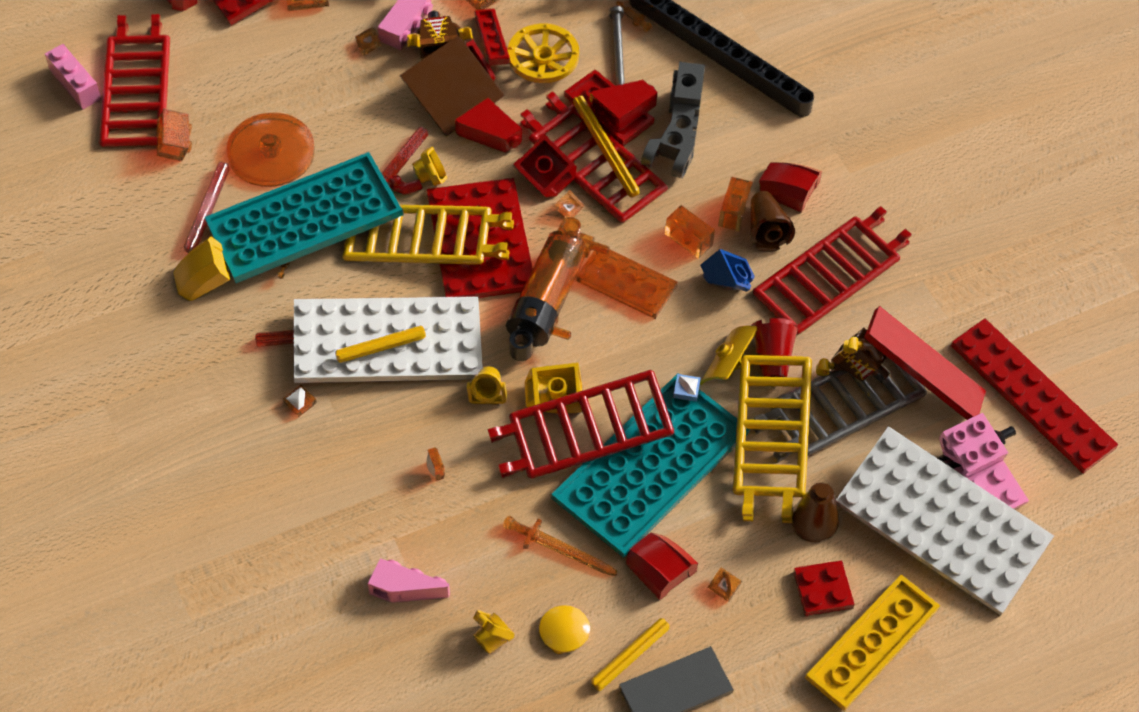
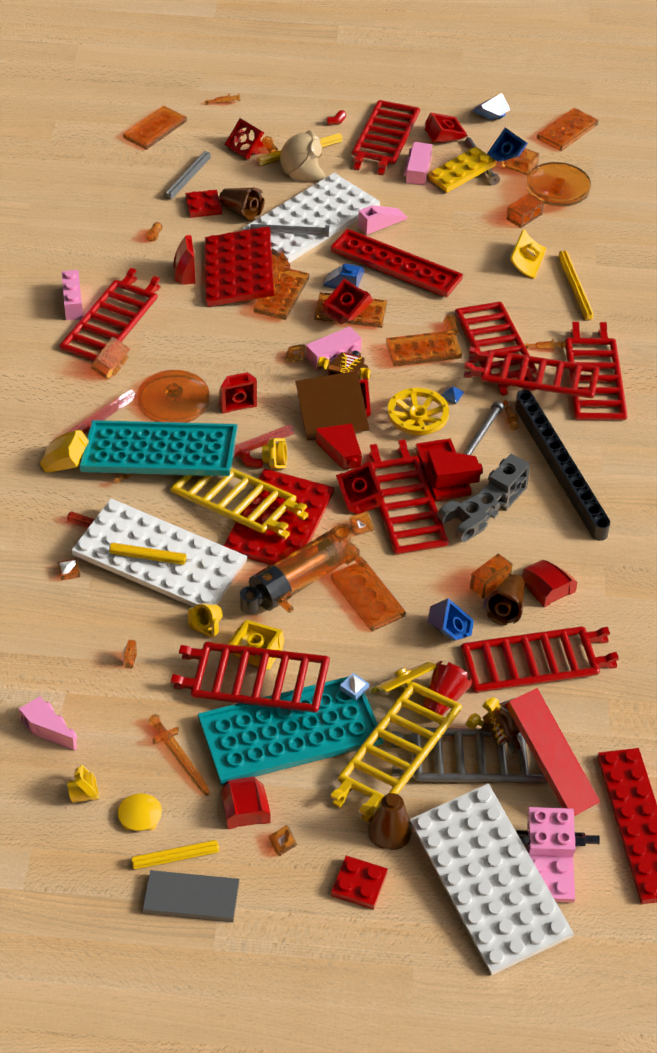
camera: 30 degrees right, 10 degrees down
red tile [474,8,510,66] -> none
yellow axle [573,96,640,198] -> none
clear orange brick [665,205,715,259] -> none
yellow plate [805,574,940,712] -> none
none -> red slope [219,372,257,414]
none -> blue slope [441,386,464,404]

